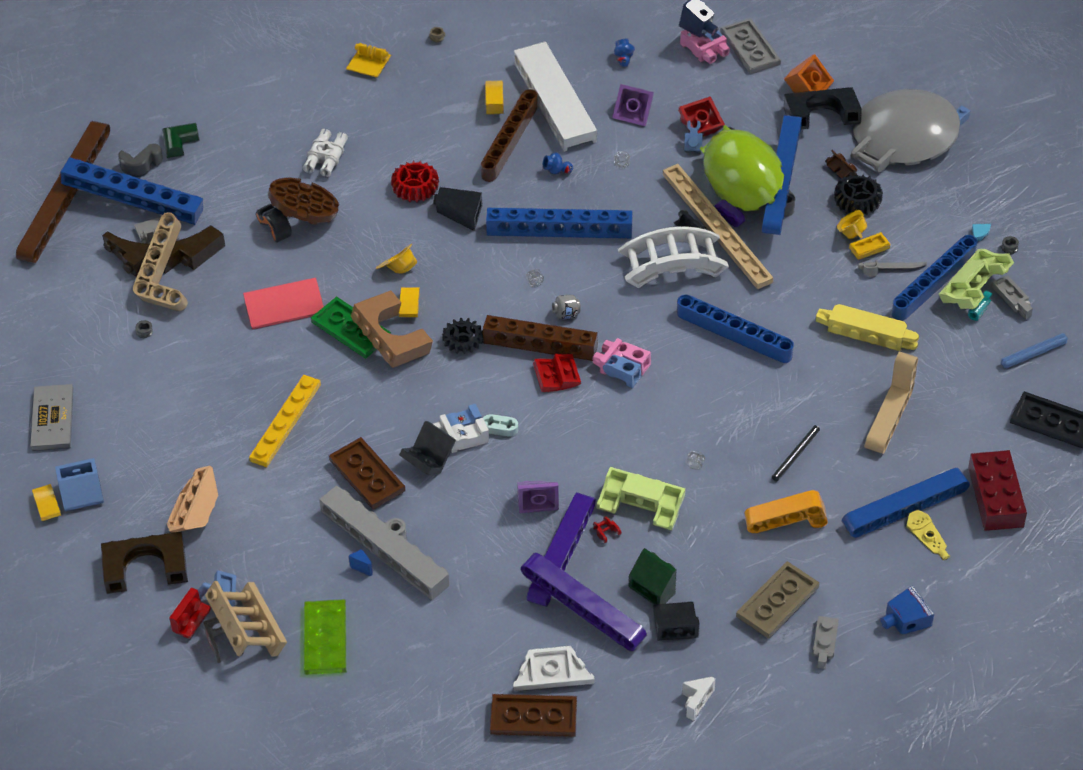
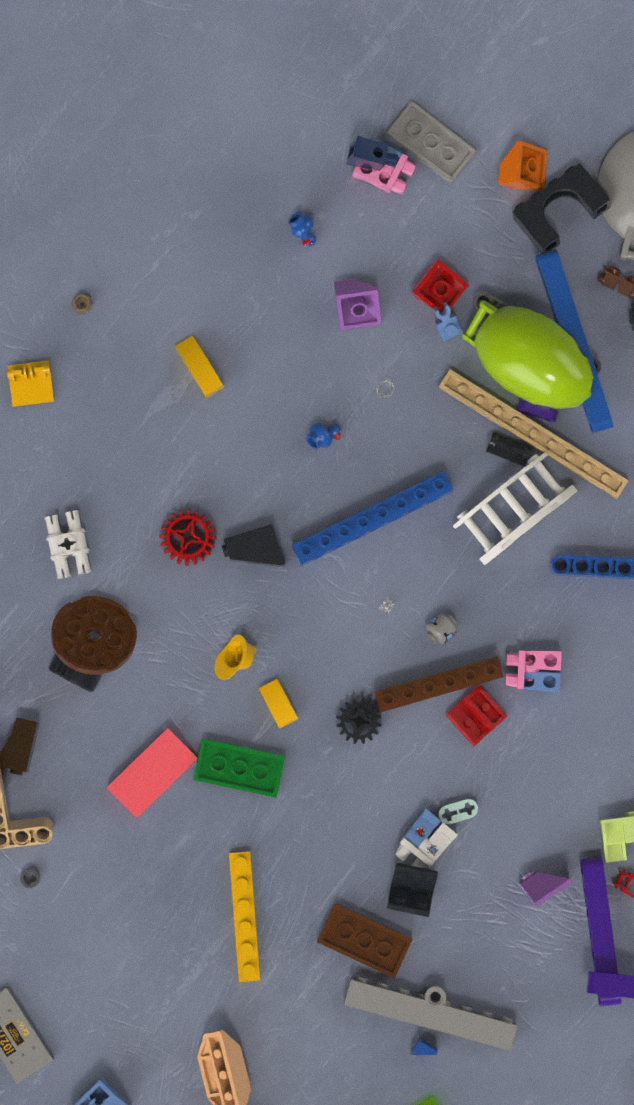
camera: 25 degrees left, 35 degrees up
medium nougat arch [351,290,433,368] -> none
reddish brown beam [481,89,538,182] -> none
white tile [514,42,597,152] -> none

